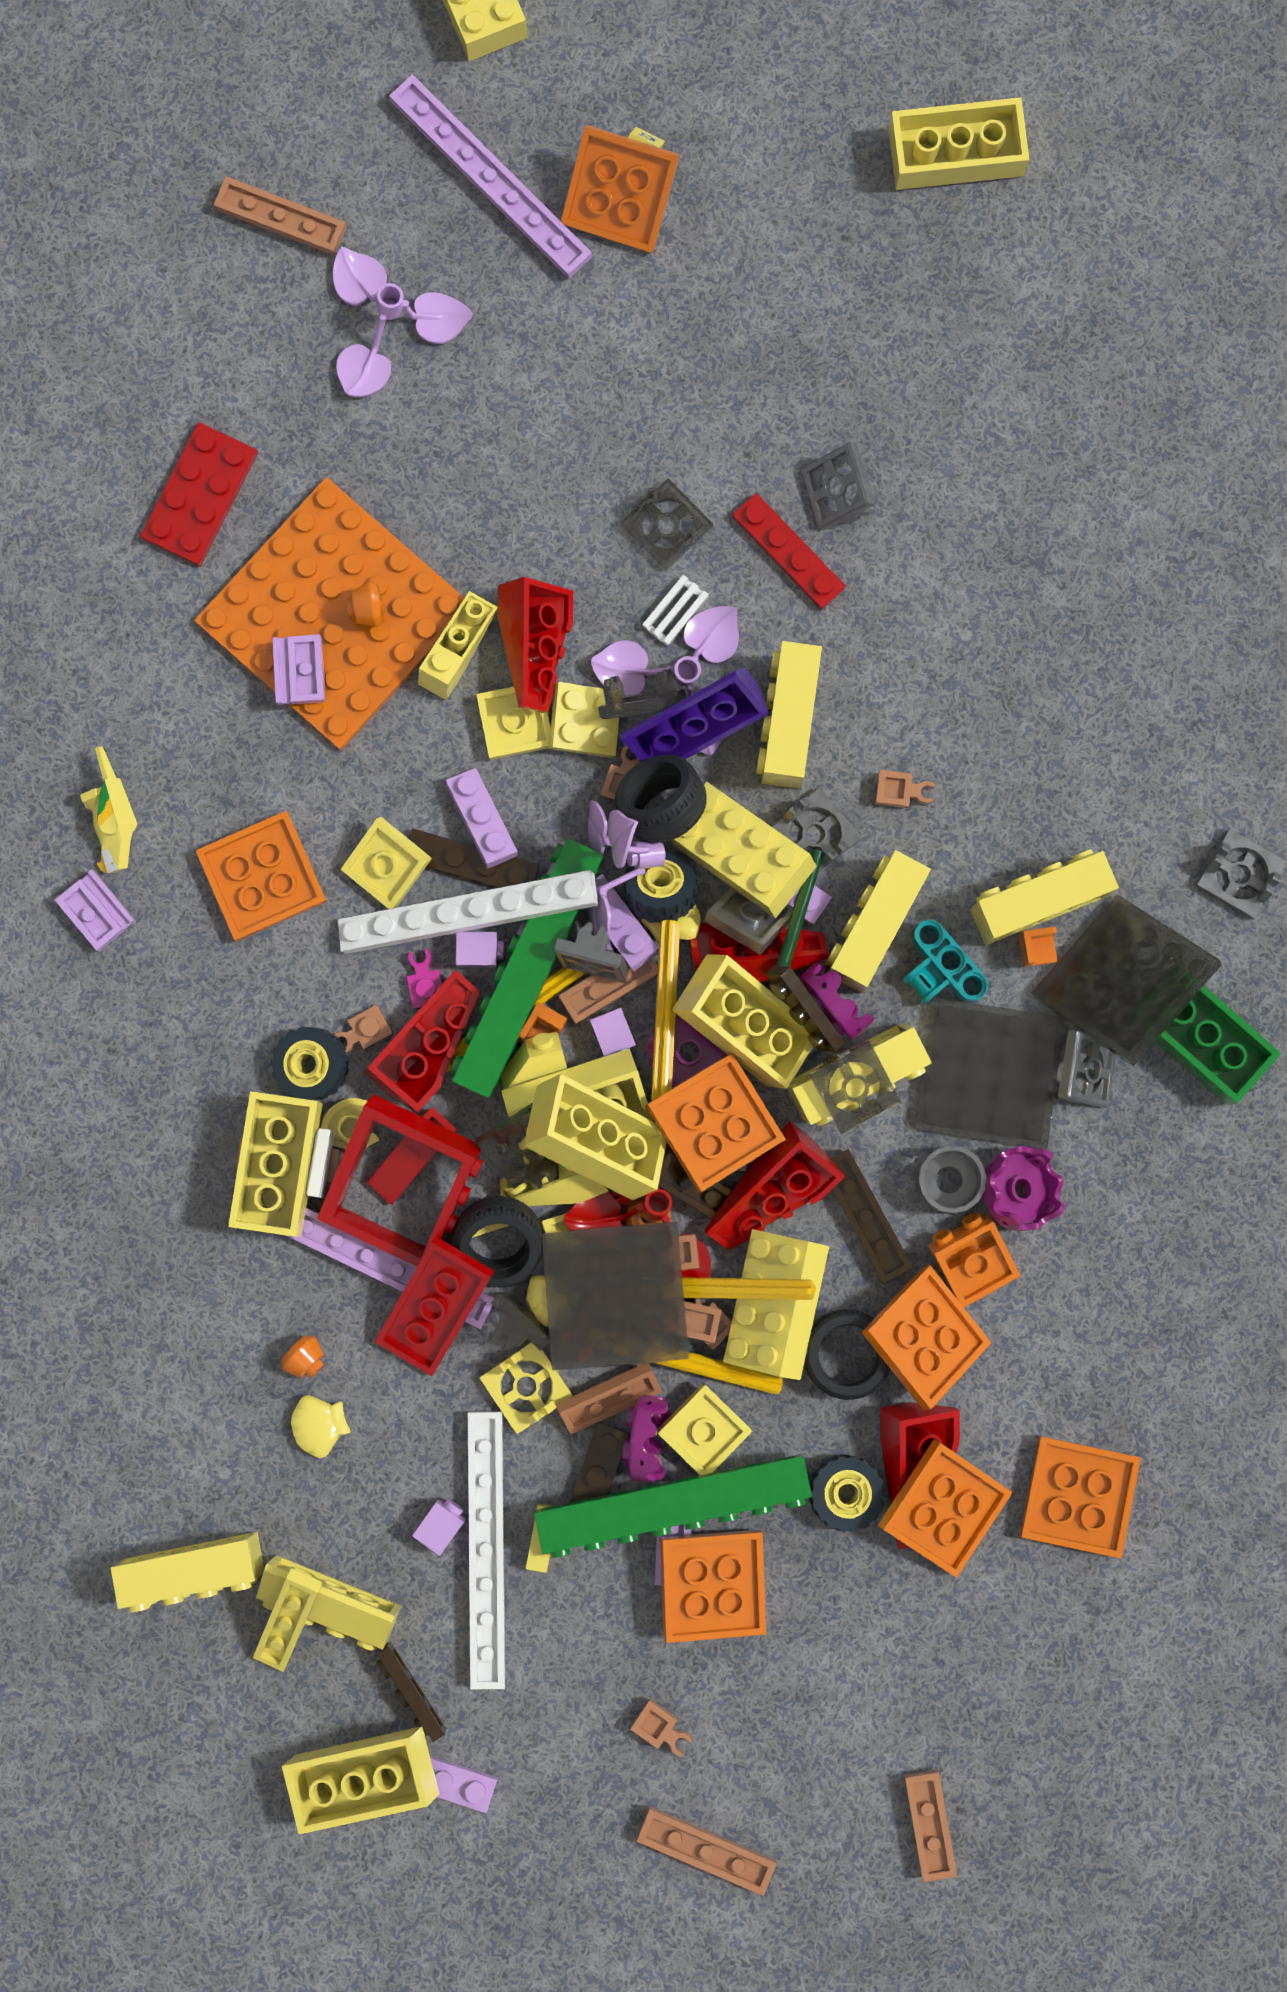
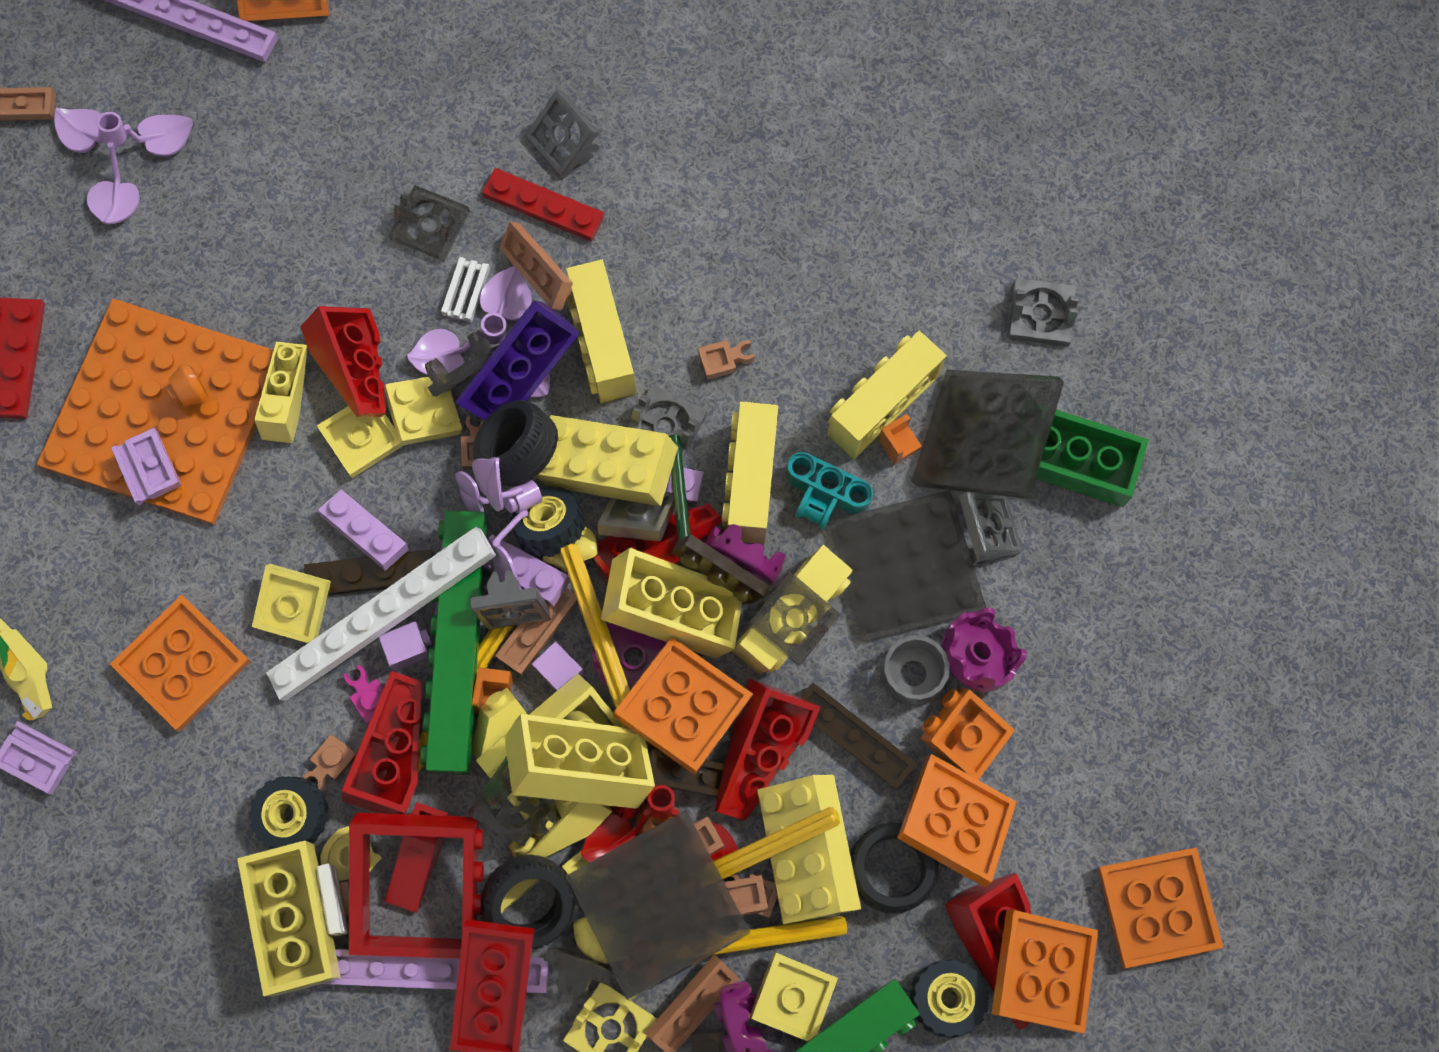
camera: 25 degrees left, 10 degrees down
none -> nougat plate [499,221,573,310]

